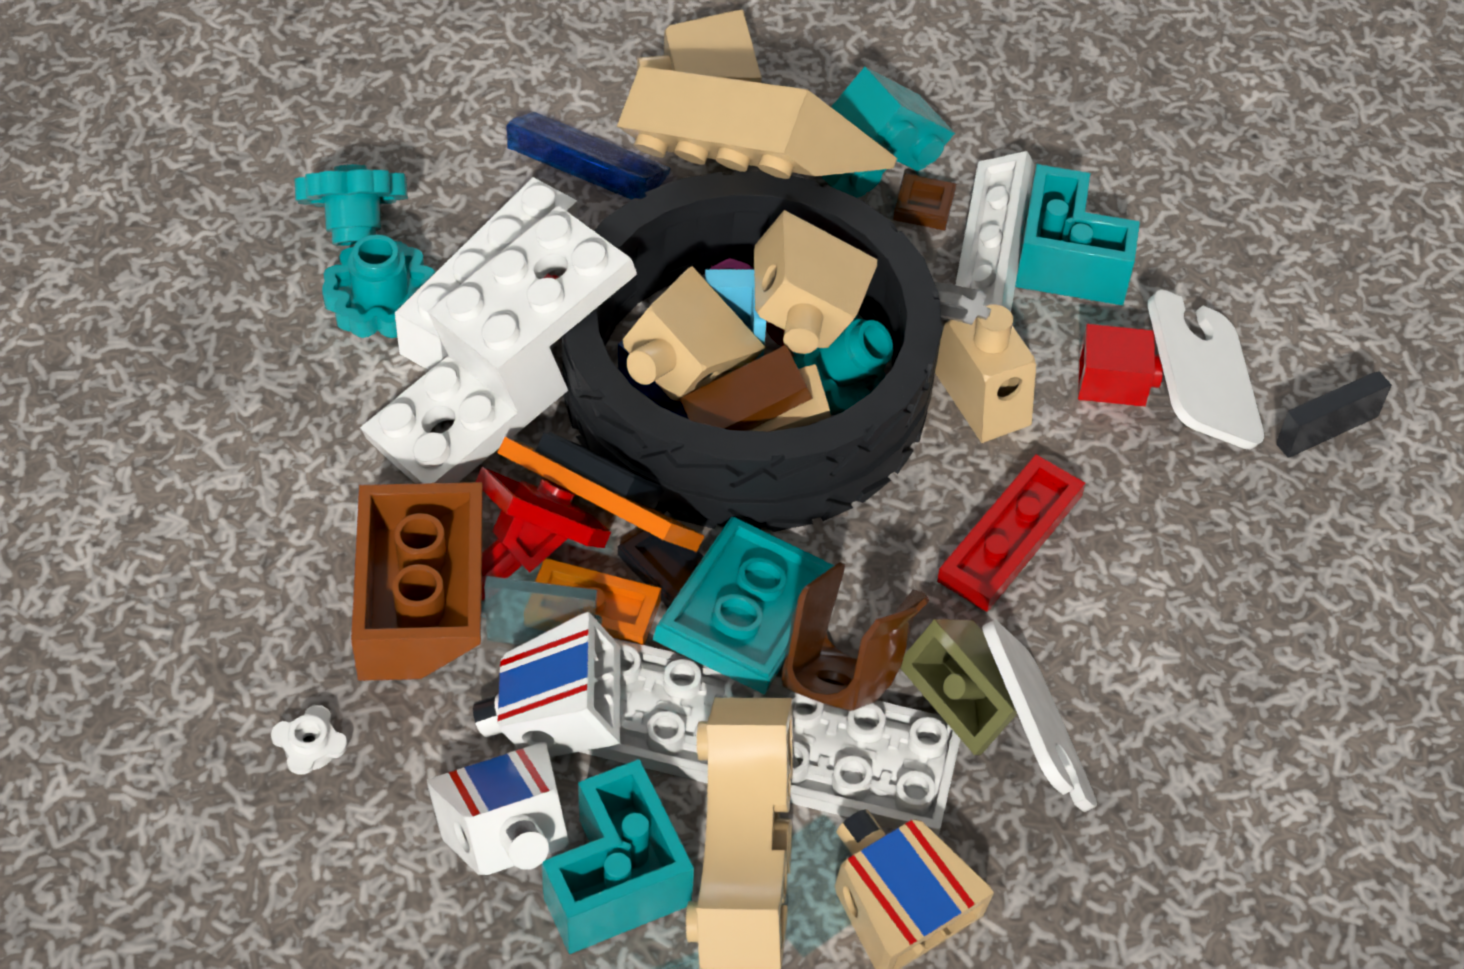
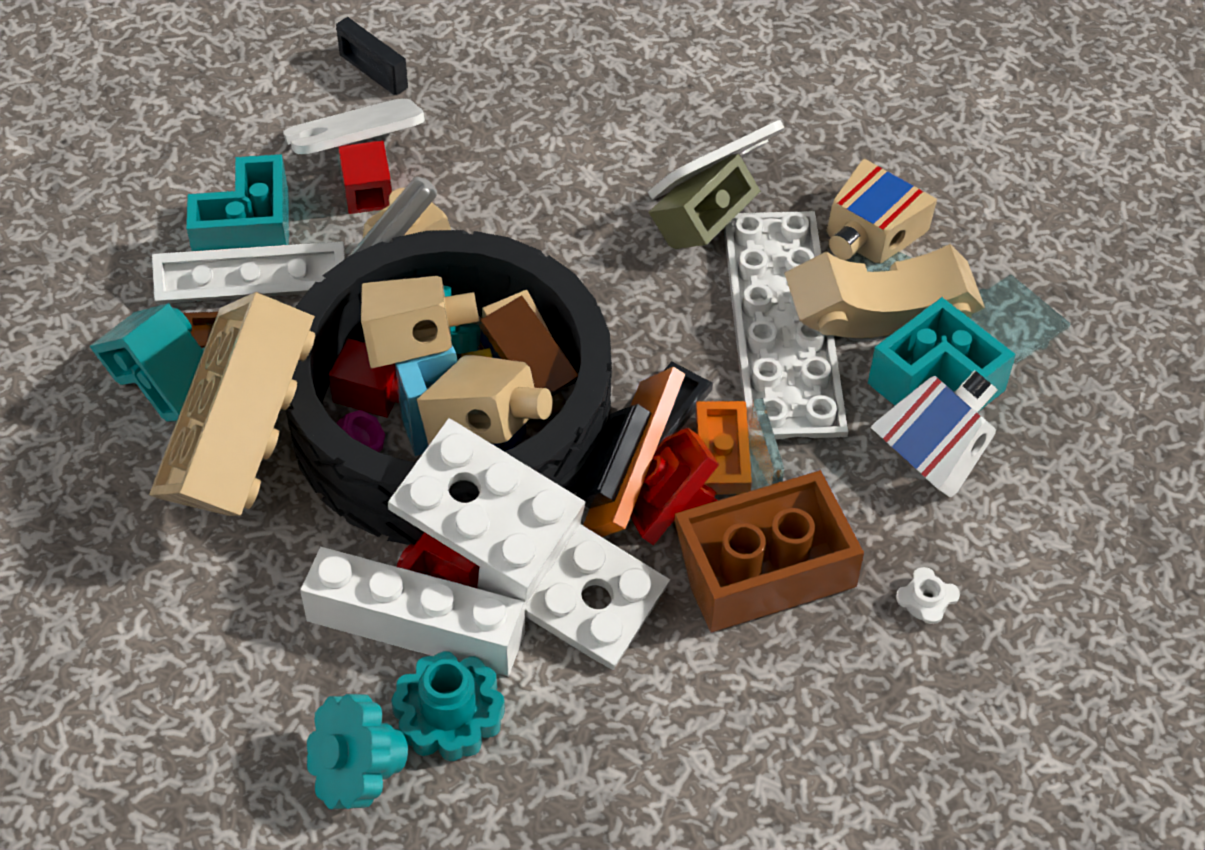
camera: 105 degrees left, 0 degrees up
white torso [473,612,620,757] -> none
clear blue slope [506,112,671,200] -> none
tan torso [637,10,761,83] -> none
teal tile [652,516,835,695] -> none
reddish brown piece [782,562,929,711] -> none
red plate [937,454,1086,612] -> none

